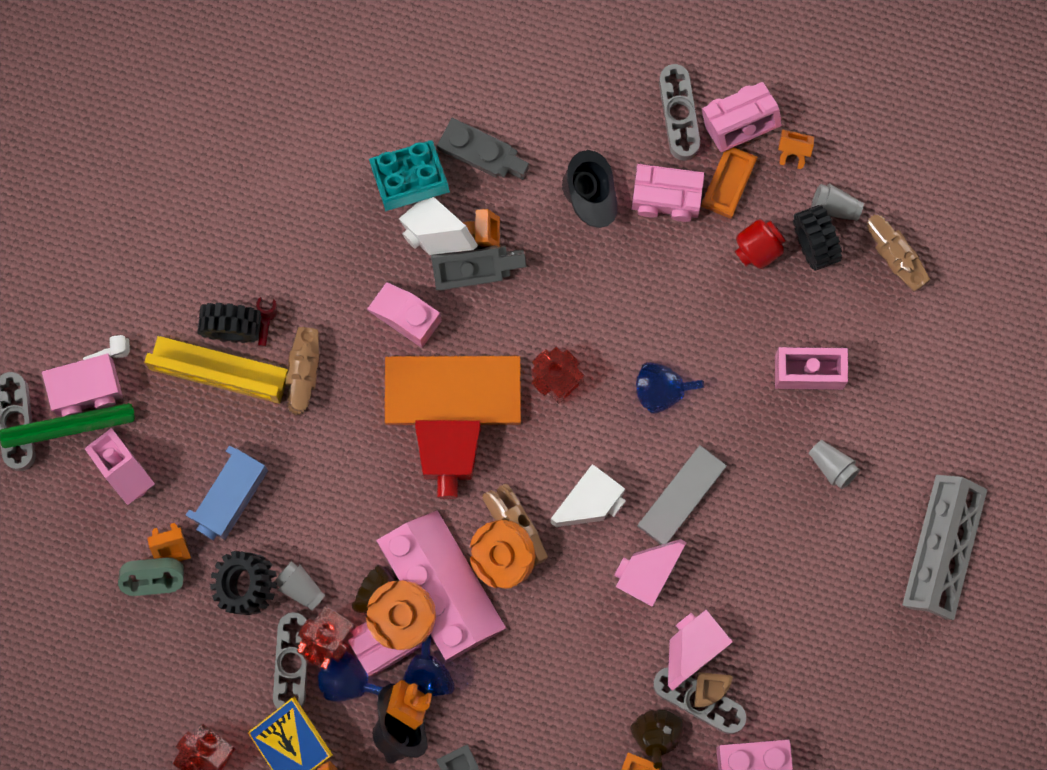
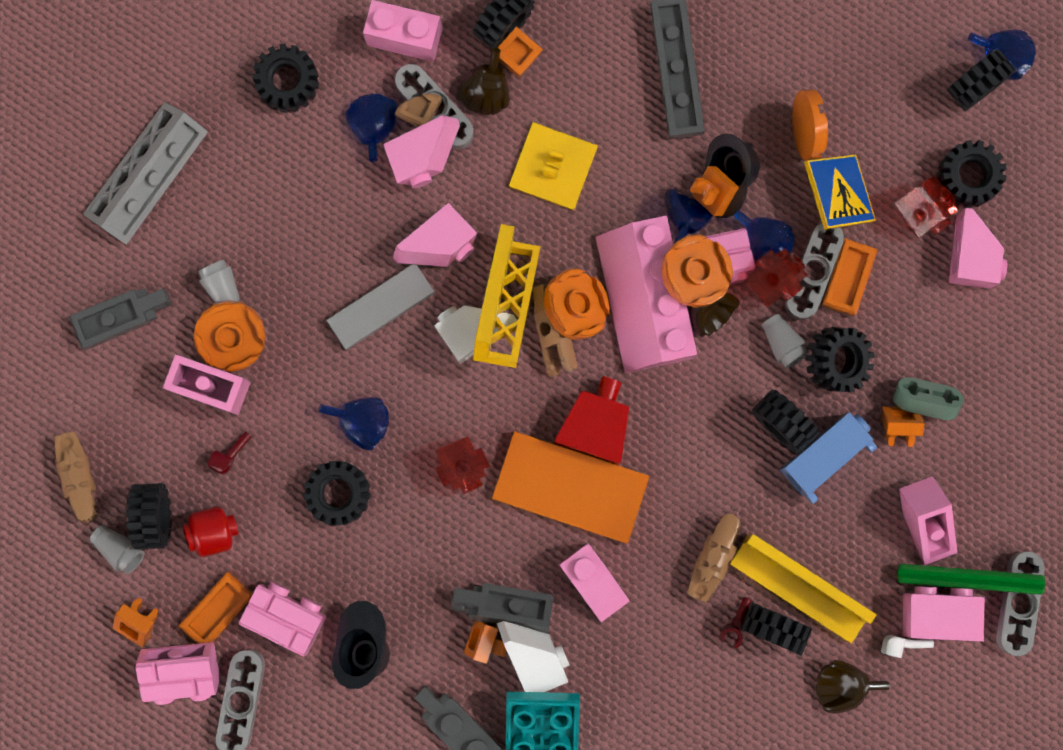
camera: 160 degrees left, 5 degrees up
none -> dark grey hinge [69,288,173,350]
none -> orange tile [193,300,266,372]
none -> dark red hand [208,432,252,474]
none -> black tyre [253,44,319,113]
none -> black tyre [303,461,371,526]
none -> clear blue piece [345,94,397,162]
none -> yellow fence [473,224,541,368]
none -> yellow piece [509,122,598,211]
none -> black tyre [752,389,819,455]
none -> dark brown piece [816,660,890,714]
none -> orange tile [820,238,878,317]
none -> bright pink slope [949,208,1008,289]

